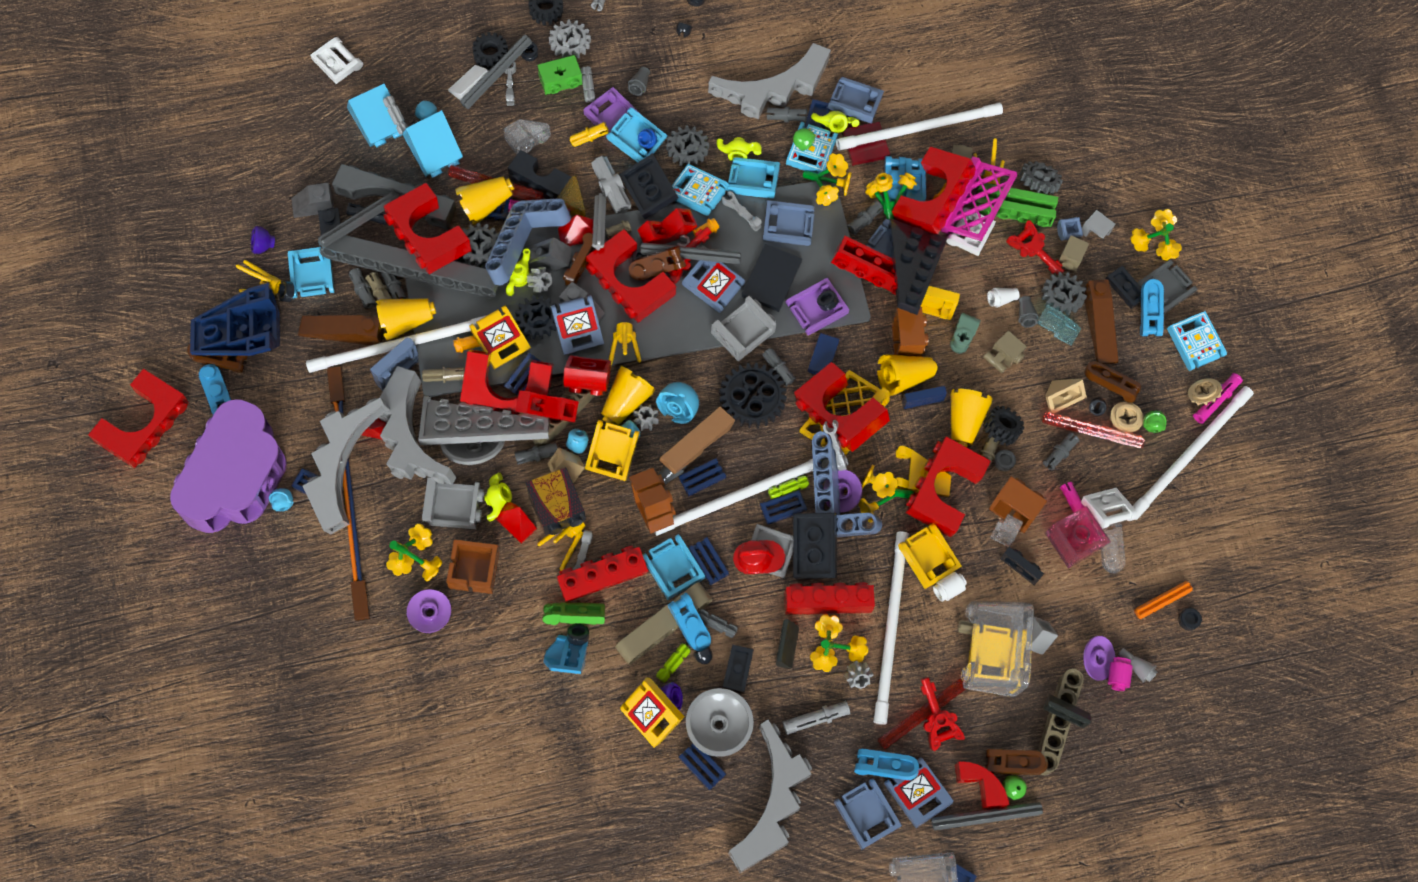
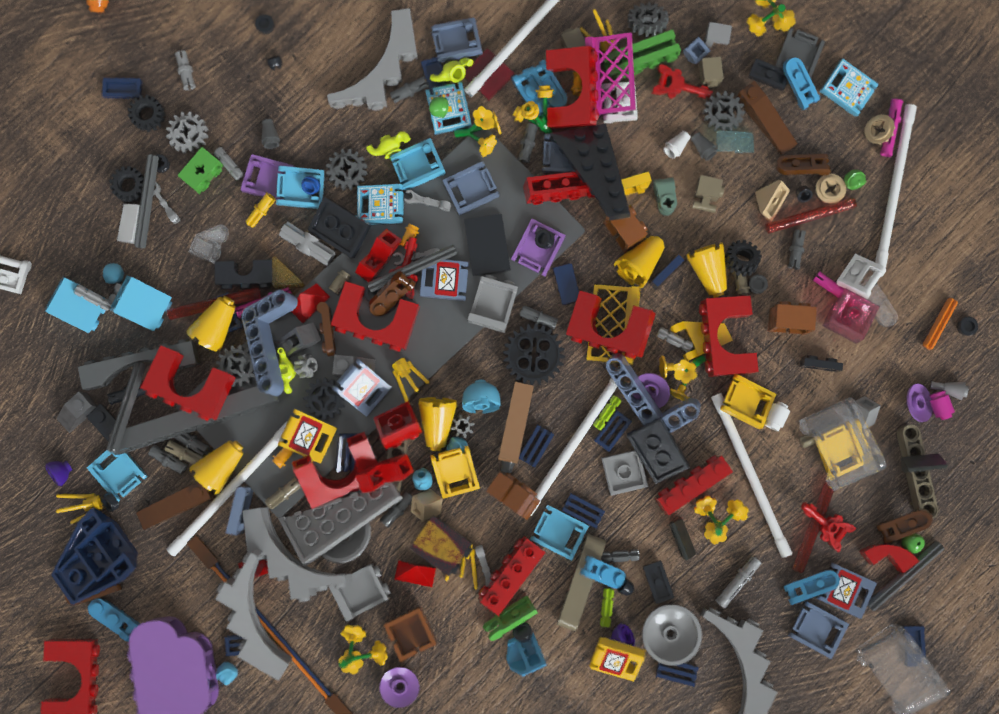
camera: 25 degrees left, 15 degrees up
neon yellow piece [484,473,512,522] -> none
light grey axle [592,193,606,250] -> none
red piece [733,540,785,574] -> none
light grey piece [823,420,848,471] -> none
light grey gear [844,661,873,689] -> none
clear brick [990,514,1023,547] -> none
none -> light grey axle [657,327,693,352]

